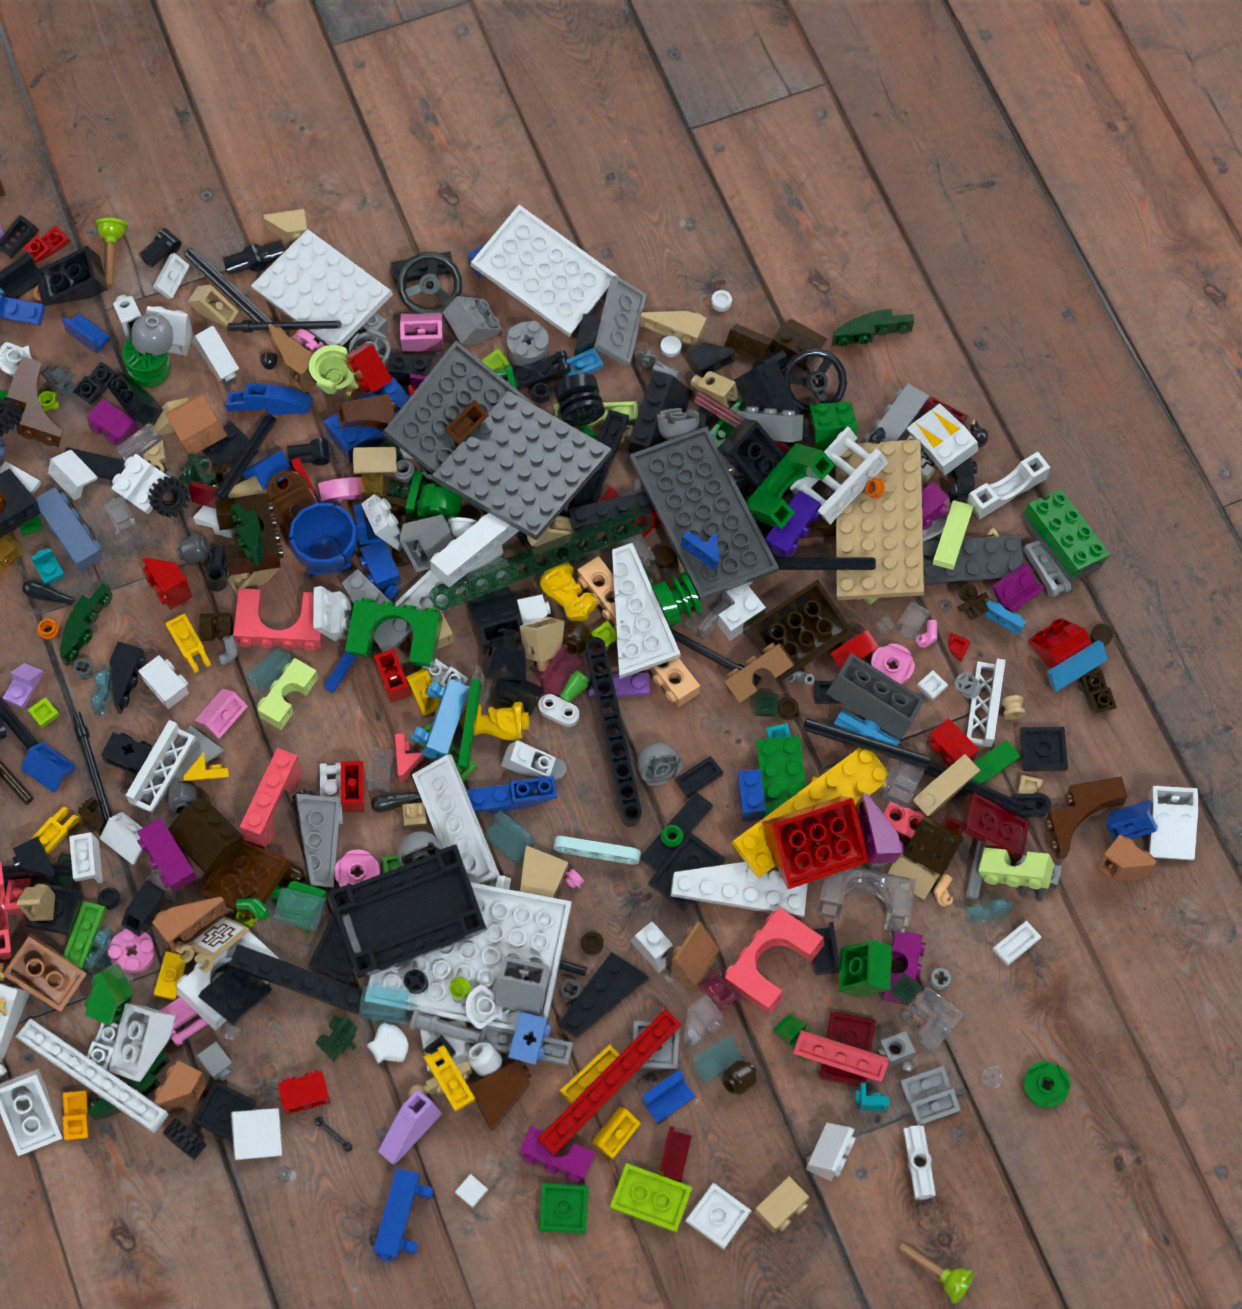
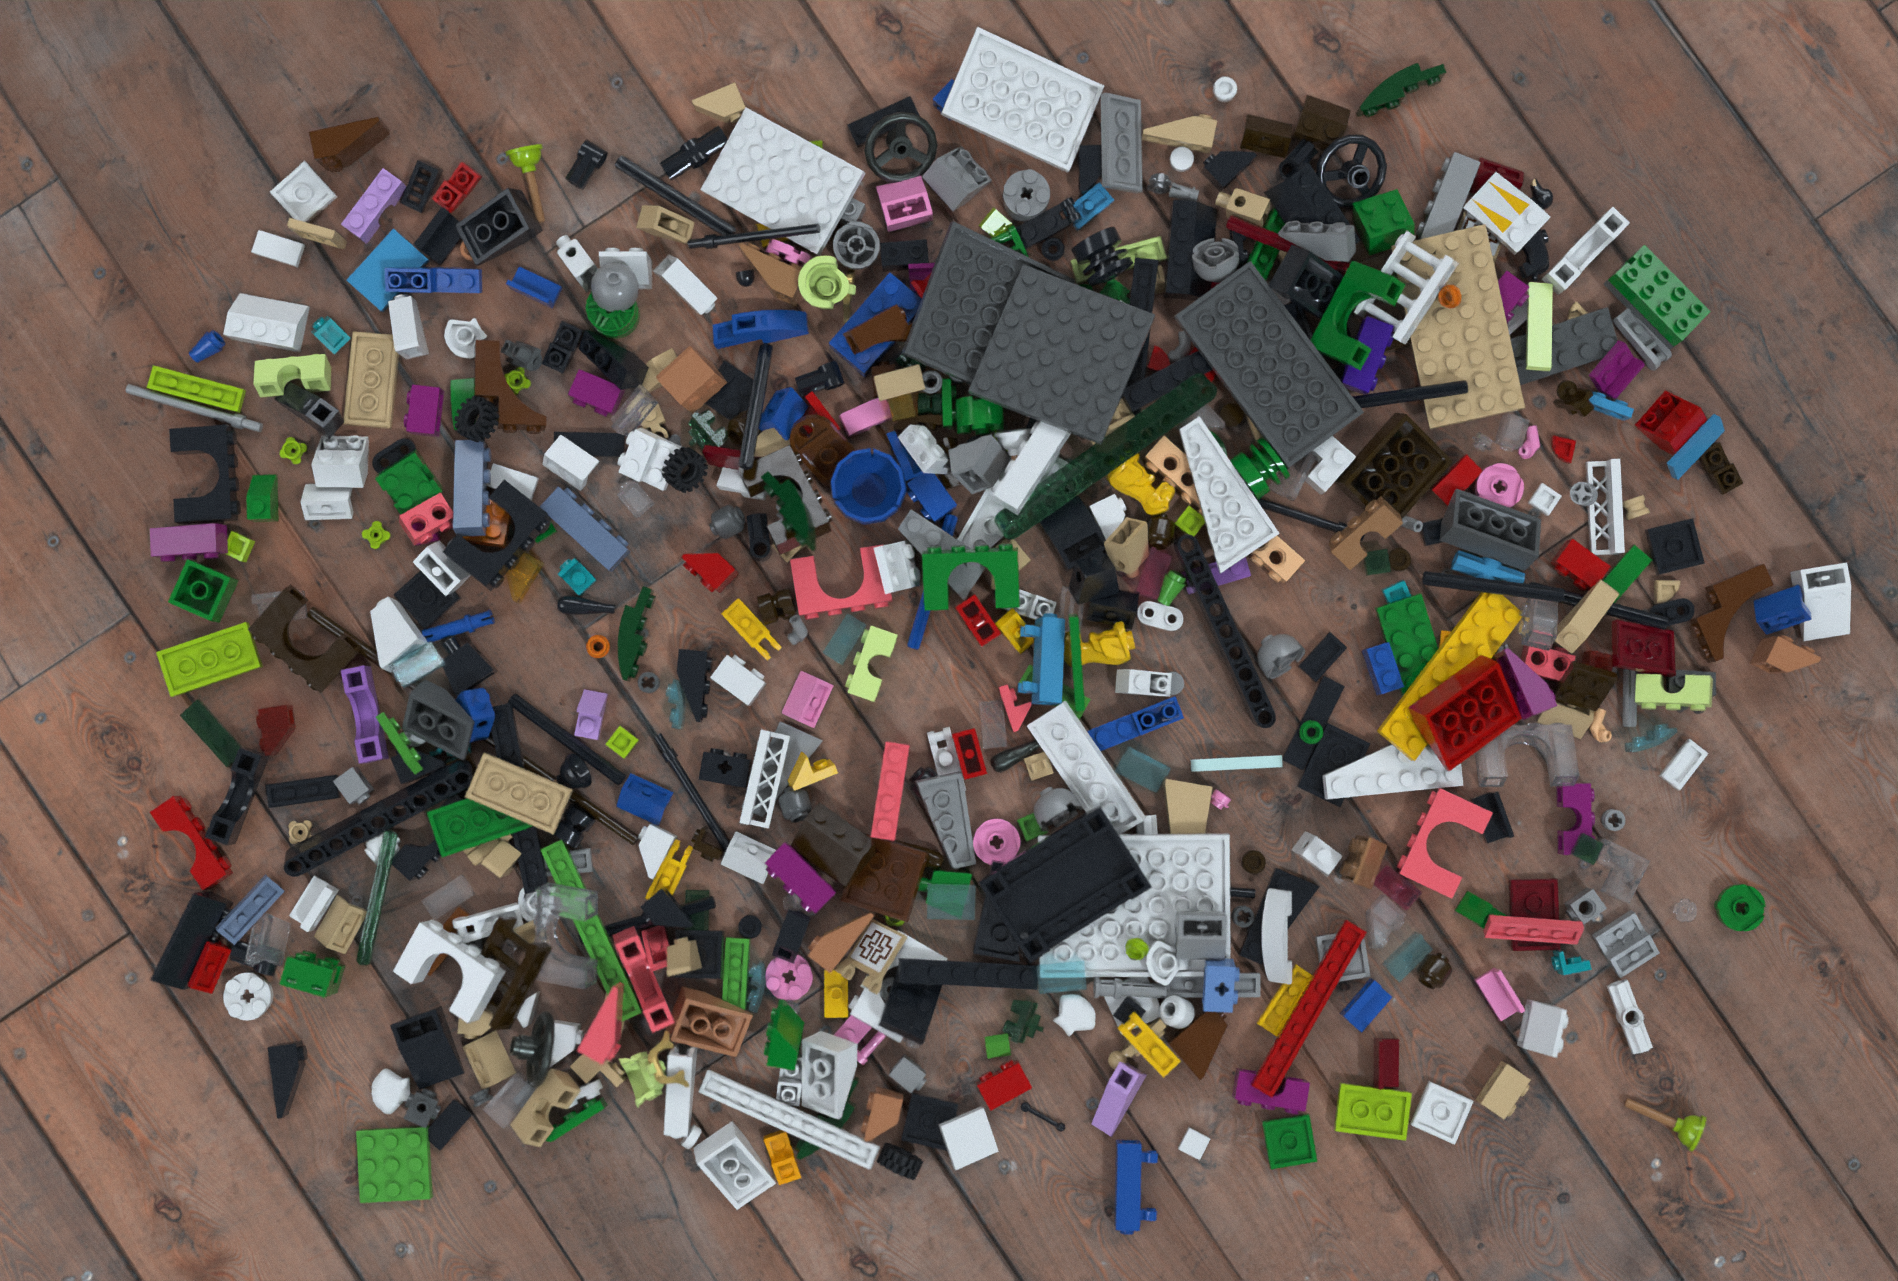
camera: 15 degrees left, 20 degrees up
white panel [69,832,103,883] -> none
white plate [153,253,190,299] -> none
green arm [236,898,269,921] -> none
red brick [345,343,393,393] -> none
black wheel [404,969,429,994] -> none
reddish brown slope [444,400,489,444] -> none
yellow slope [591,1107,641,1160] -> none
blue slope [681,531,719,571] -> none
green brick [839,939,892,998] -> none
black piece [868,426,886,444] -> none
dark brown tile [1090,624,1113,646] -> none
none -> white slope [638,823,677,879]
none -> bright green tile [984,1034,1011,1059]
none -> white slope [1262,888,1292,984]
none -> bright pink panel [1474,968,1525,1021]

